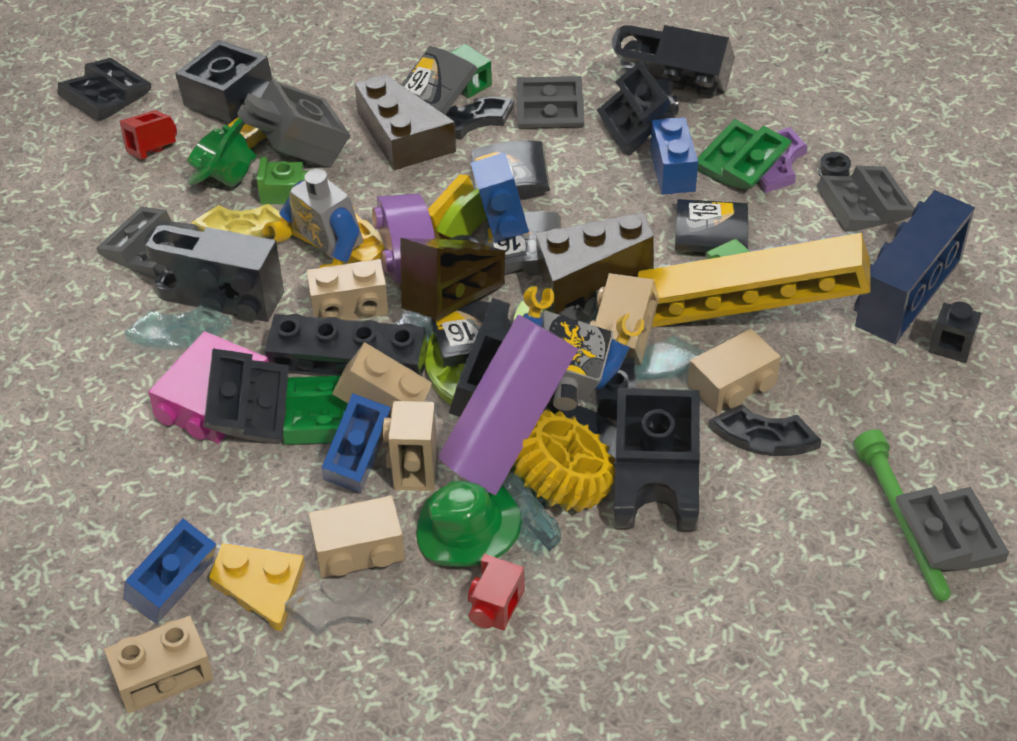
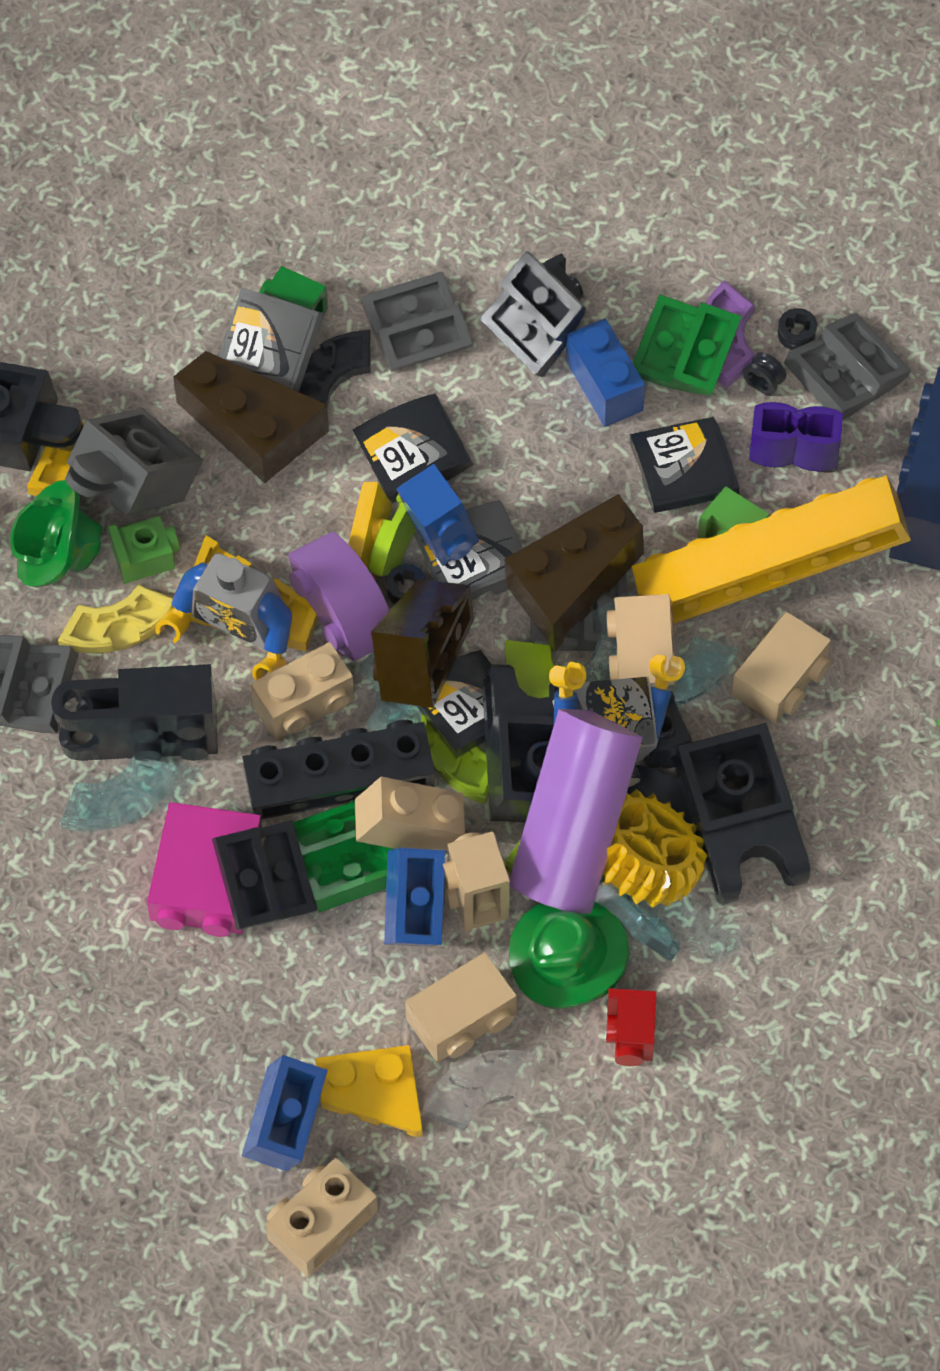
camera: 20 degrees left, 15 degrees up
black brick [612,25,735,96] -> none
black tile [708,404,822,456] -> none
none -> black bush [742,352,787,396]
none -> dark purple brick [749,402,843,472]

